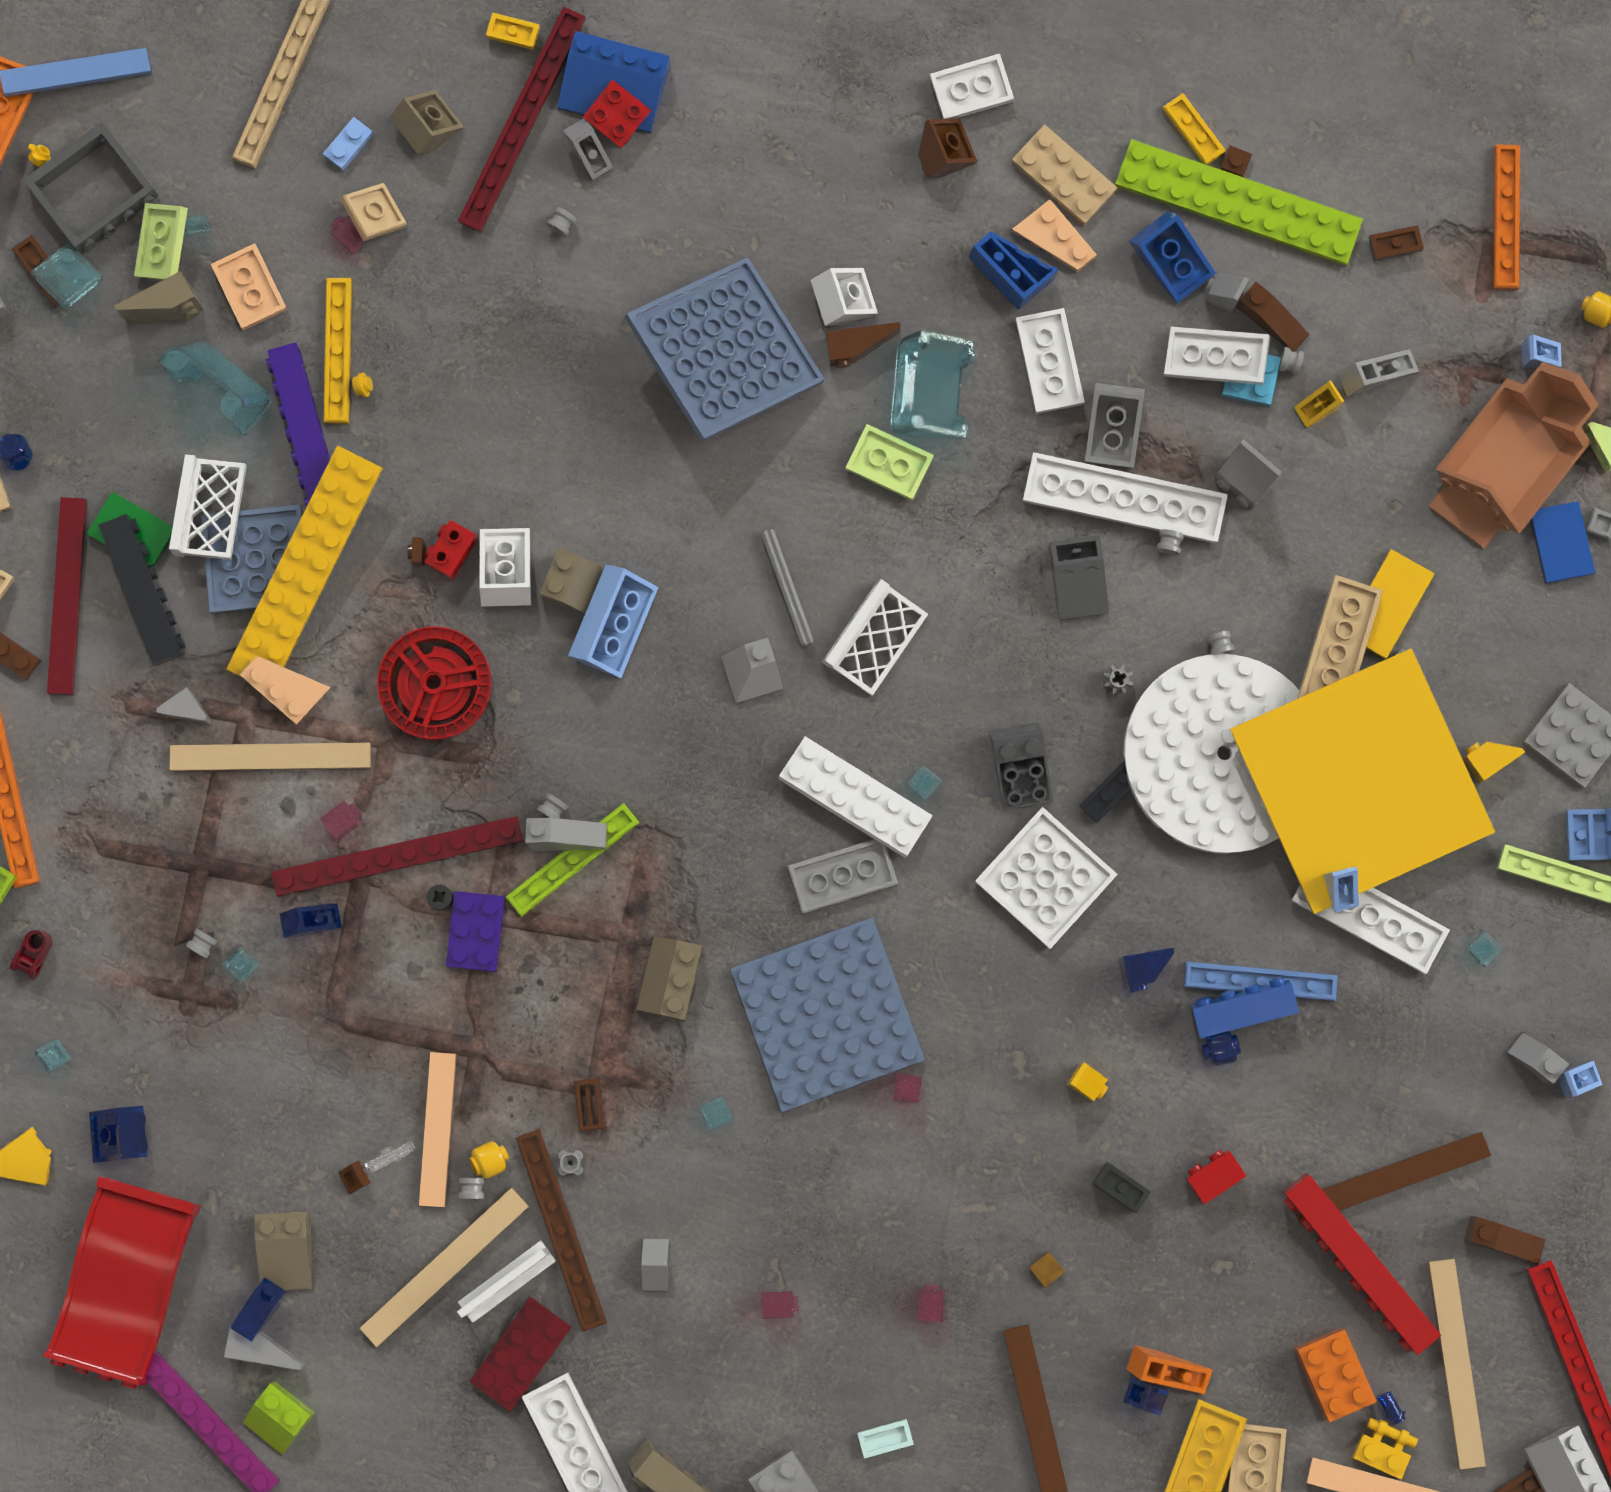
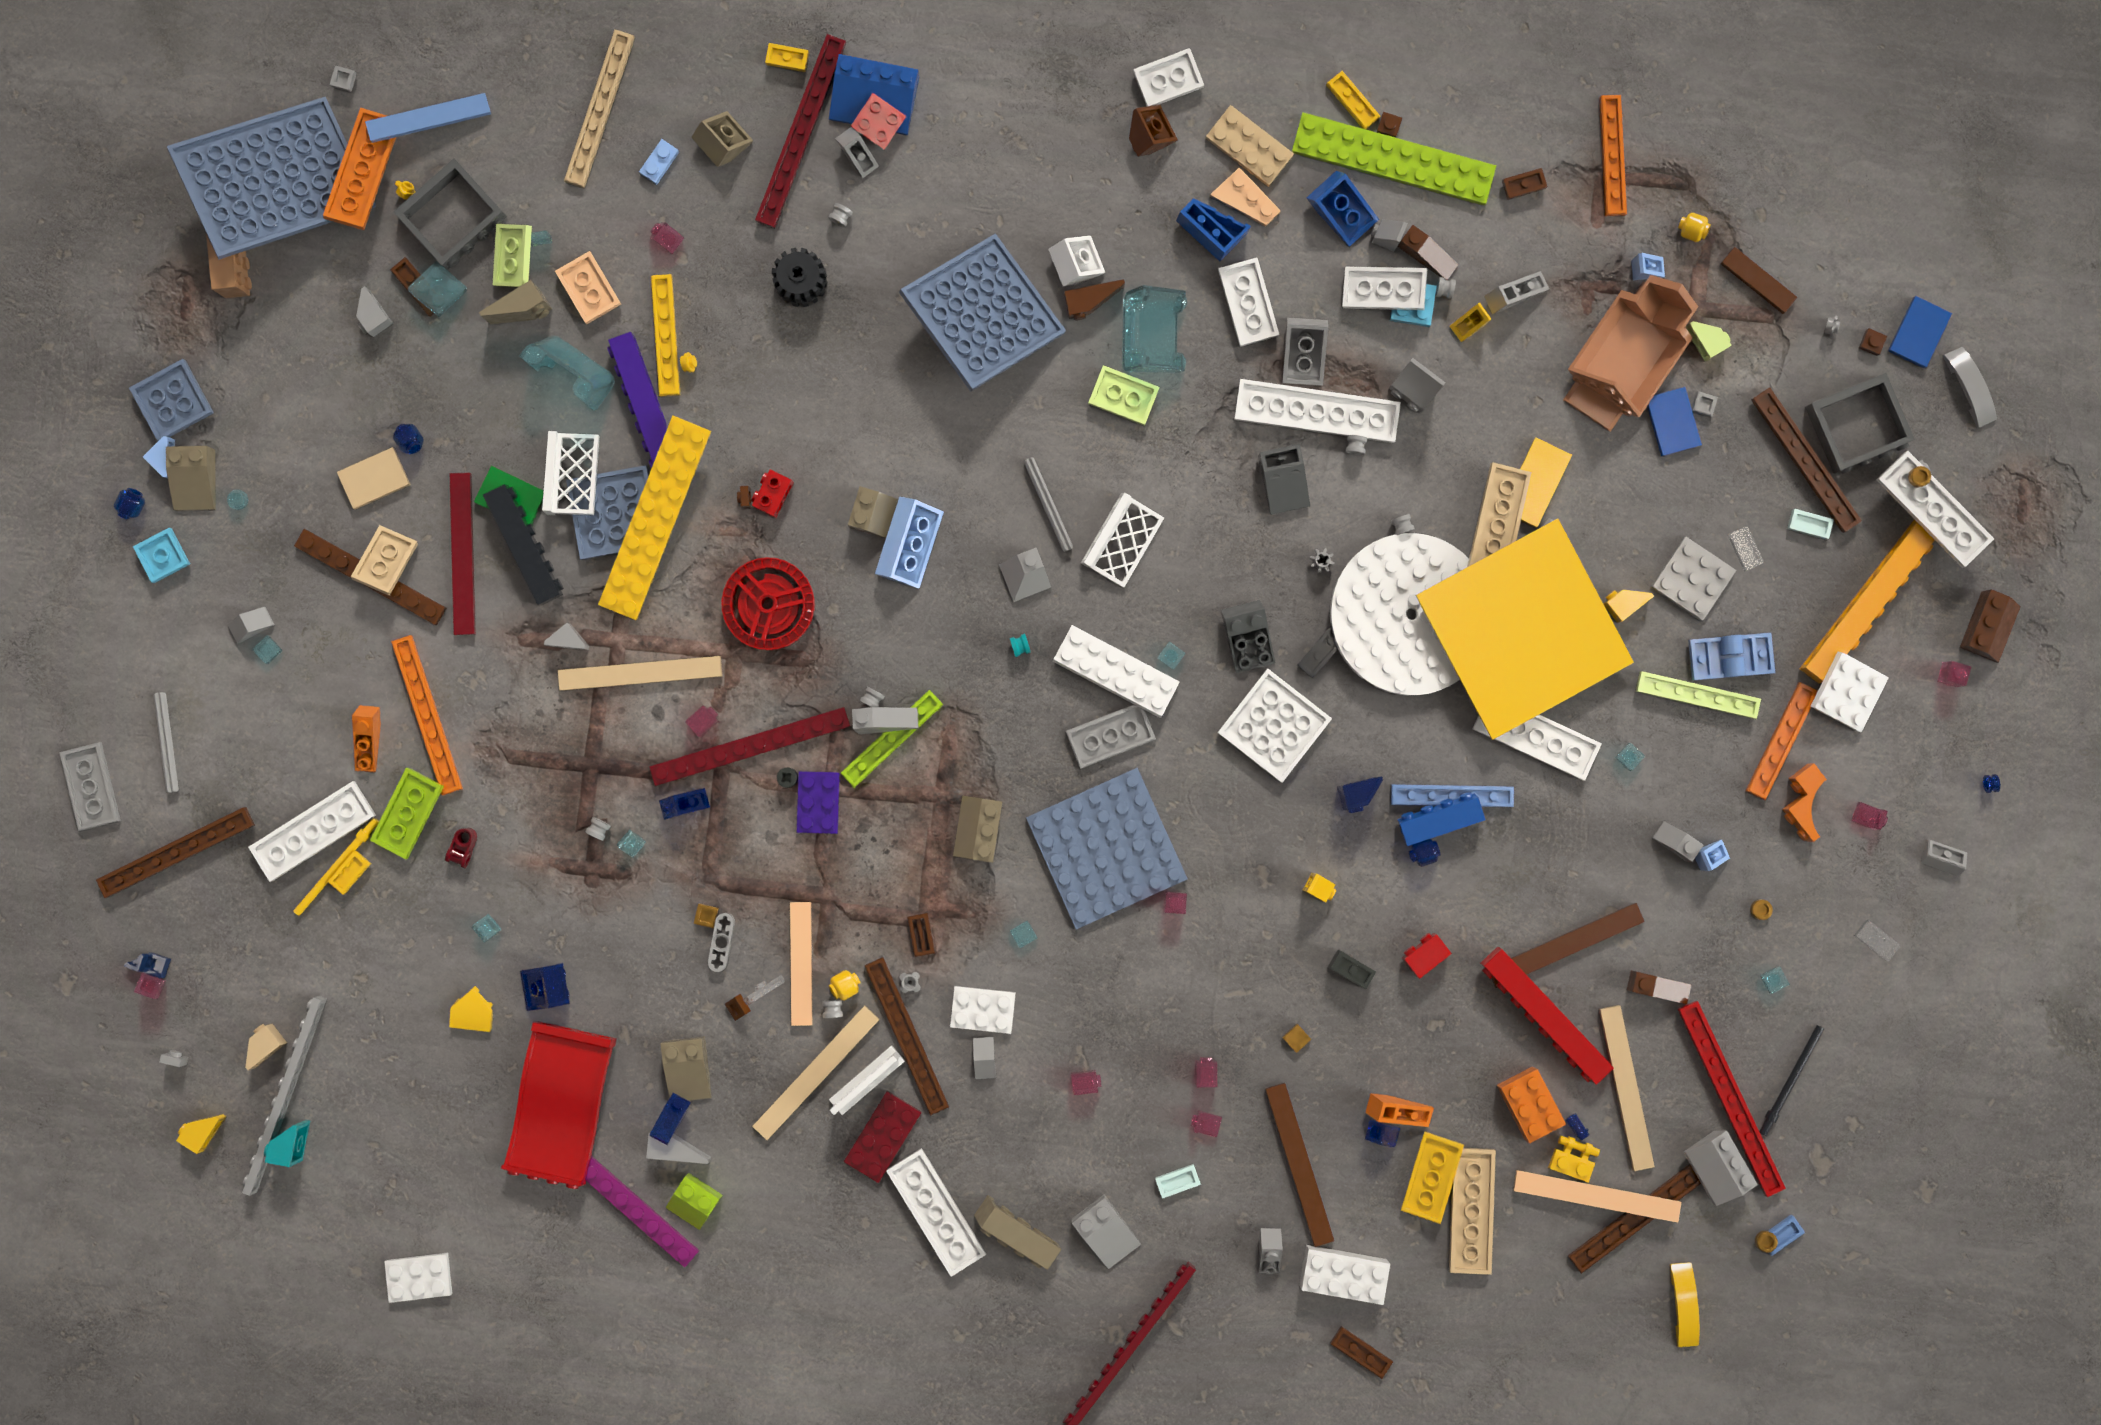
camera: 10 degrees left, 5 degrees up
light nougat wing [240,655,330,725] -> none
tan tile [341,183,407,241] -> none
white slope [479,528,531,606] -> none
light blue slope [1324,867,1359,913] -> none
none -> pearl gold tile [694,904,719,928]
none -> light grey beam [708,913,735,972]
none -> black wheel [772,248,828,307]
none -> white plate [950,986,1016,1034]
none -> teal wheel [1010,634,1031,657]
none -> clear pink bracket [1190,1110,1222,1137]

